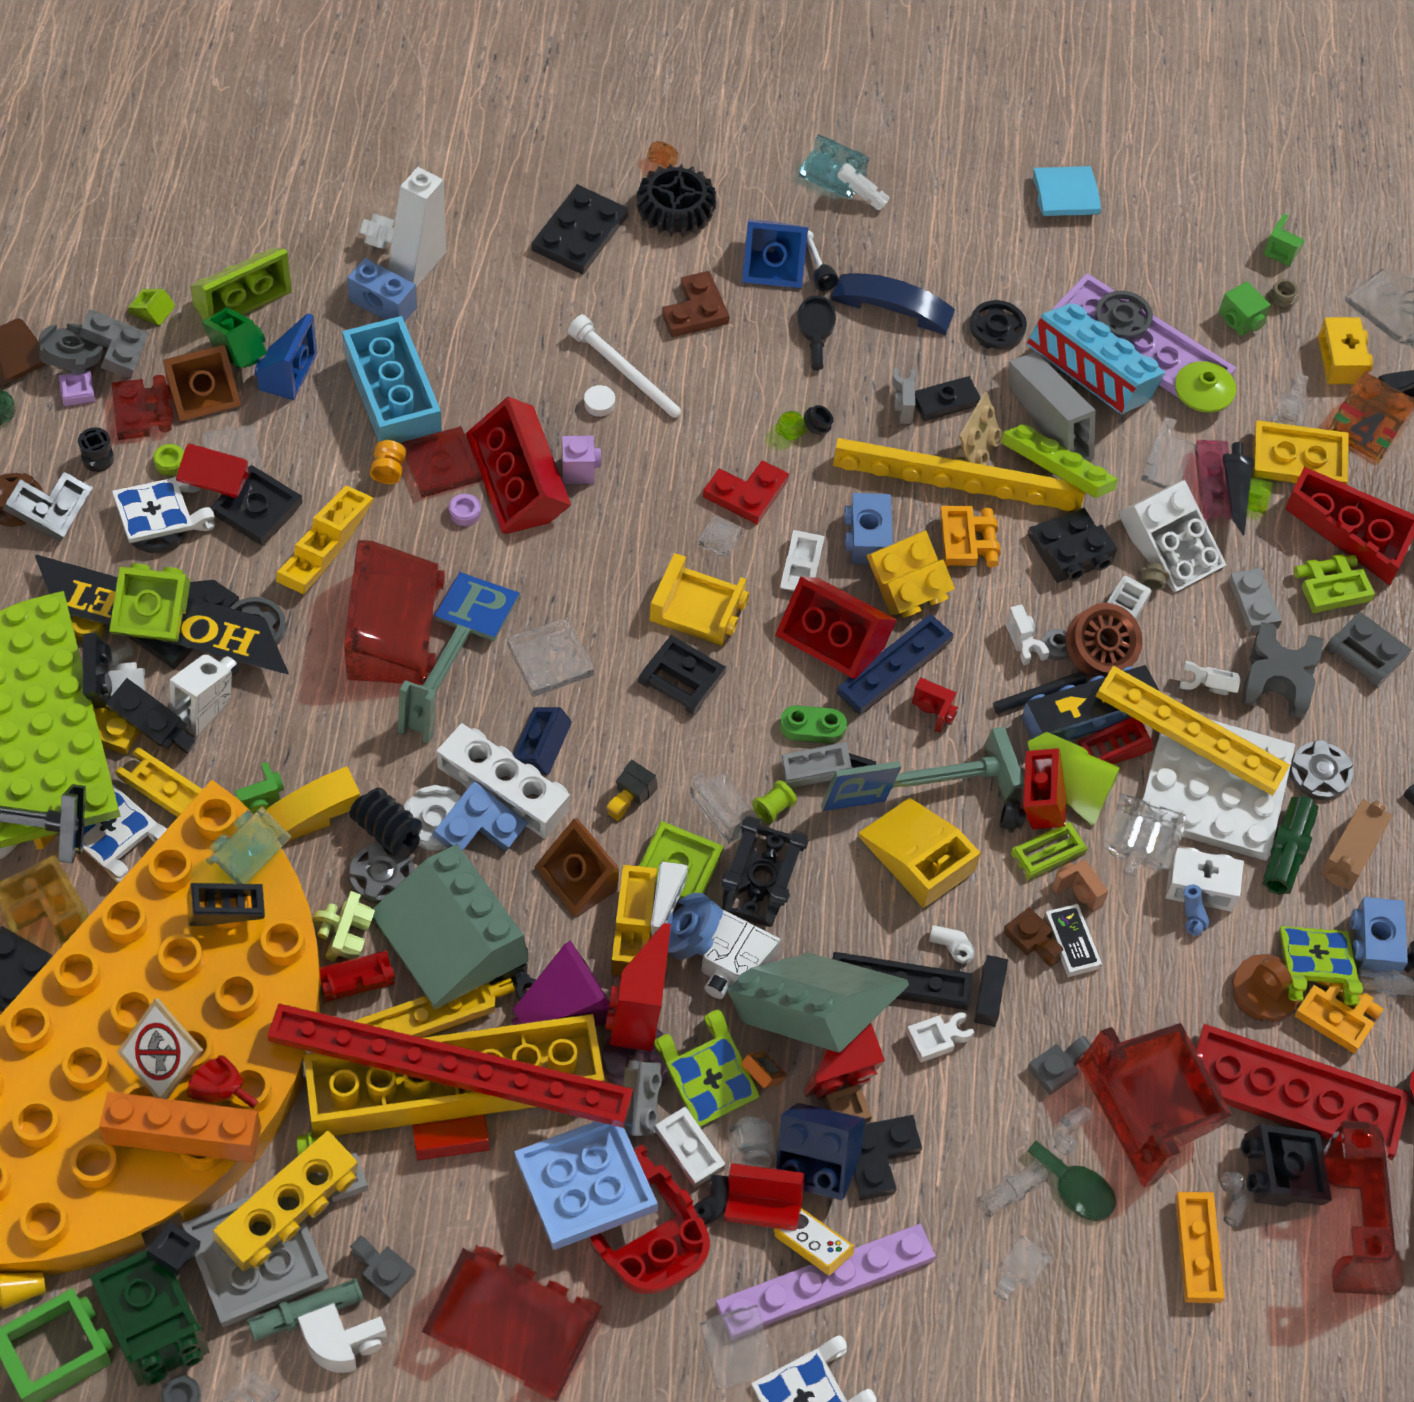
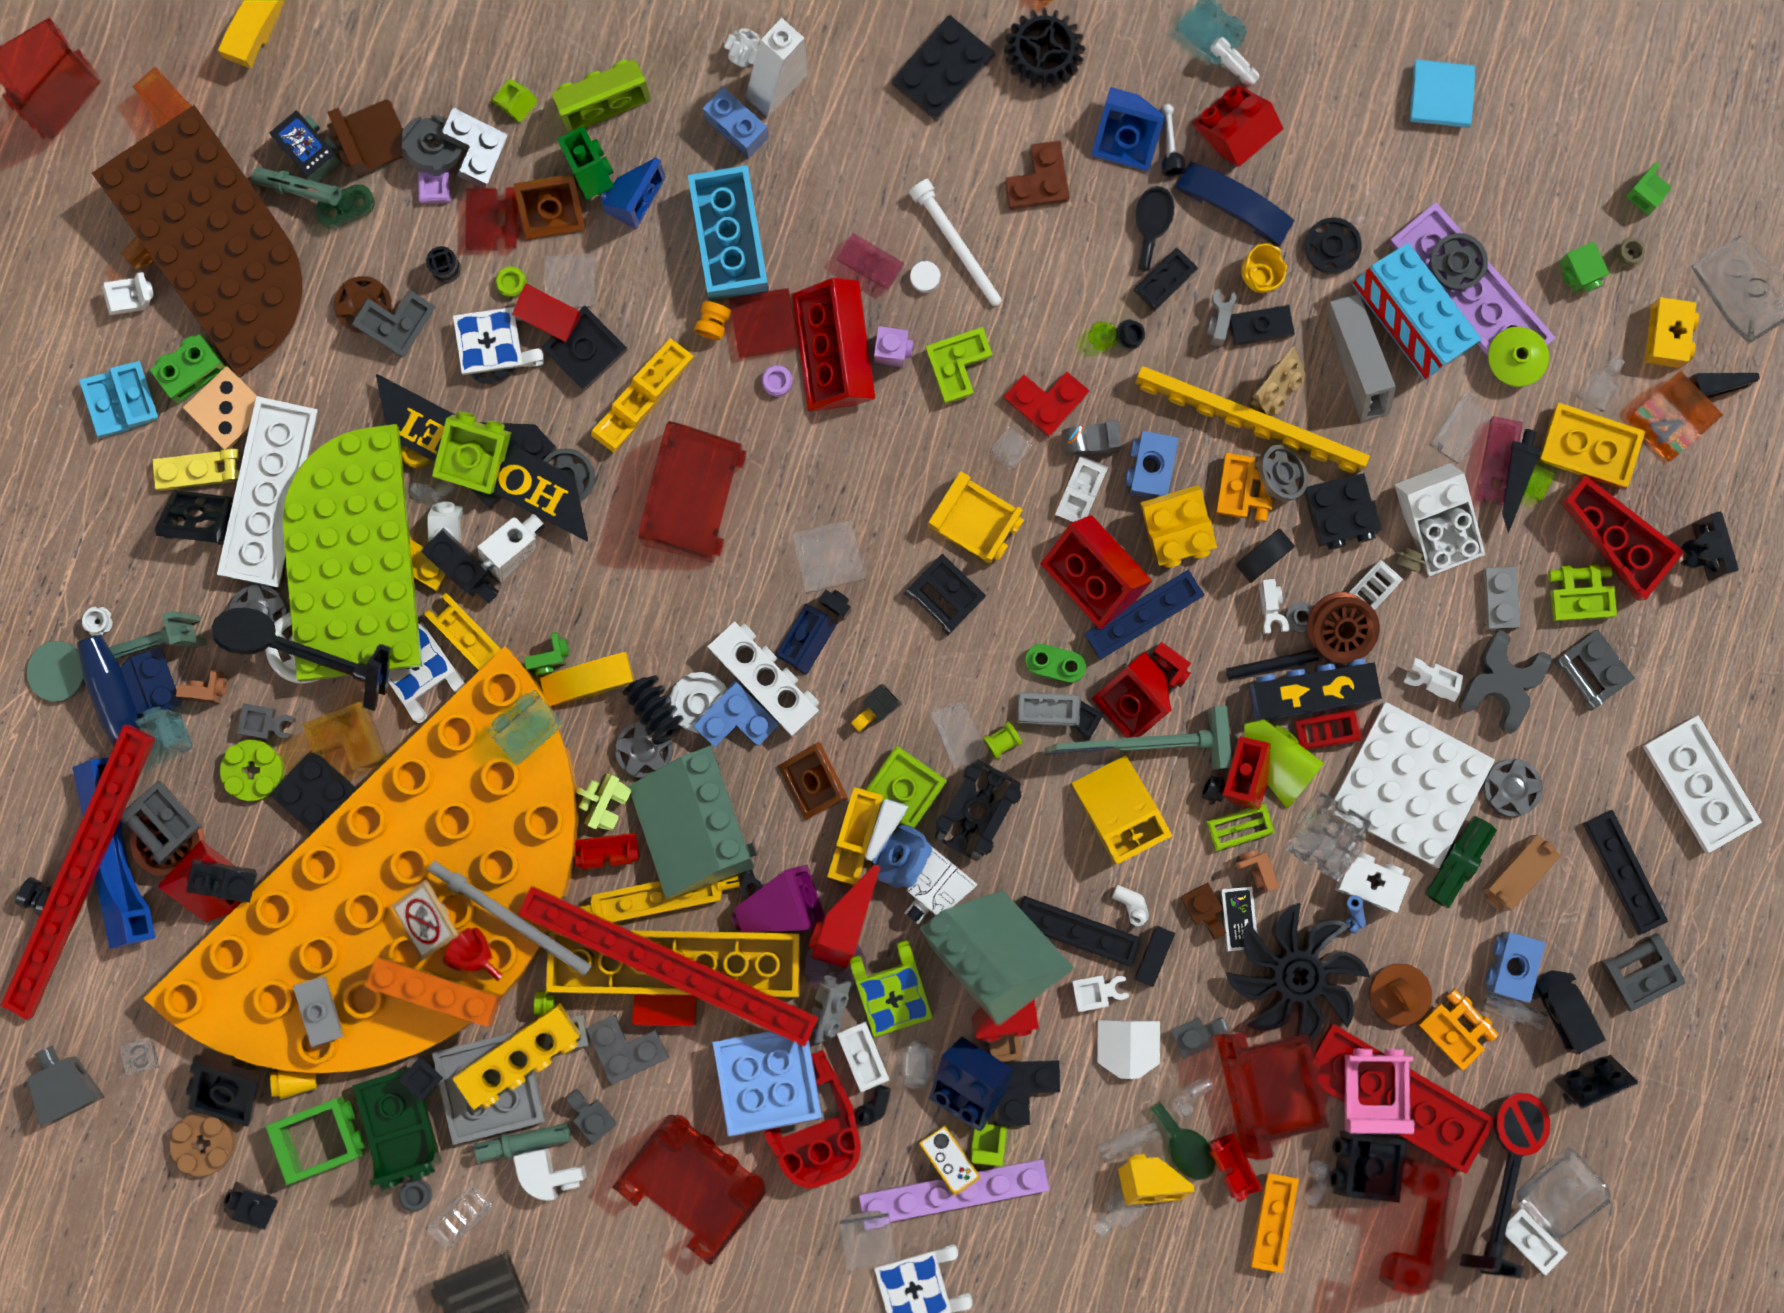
camera: 15 degrees right, 25 degrees up
black plate [83,632,112,709] -> none
black slope [187,883,265,926] -> none
sand green piece [398,572,520,743] -> none
red panel [724,1163,804,1231] -> none
orange tile [741,1050,788,1088] -> none
lime plate [1001,424,1118,498] -> none
yellow plate [1096,665,1290,796] -> none
lime flag [1279,926,1363,1005] -> none
none -> light grey plate [293,976,344,1047]
none -> light grey bar [427,860,592,976]
none -> flat silver plate [586,1014,669,1085]
none -> black plate [819,589,851,620]
none -> clear pink plate [837,233,904,291]
none -> lime plate [925,327,993,405]
none -> lime panel [971,1124,1007,1166]
none -> flat silver leg [1061,420,1121,456]
none -> red slope [1091,652,1172,738]
none -> white slope [1097,1020,1160,1079]
none -> yellow slope [1118,1154,1195,1206]
none -> black plate [1134,247,1198,312]
none -> red slope [1192,84,1284,167]
none -> red hinge [1209,1133,1262,1202]
none -> black piece [1226,903,1370,1047]
none -> black tyre [1236,528,1295,583]
none -> yellow hair [1241,243,1288,294]
none -> flat silver wheel [1257,444,1308,501]
none -> bright pink window [1344,1049,1414,1134]

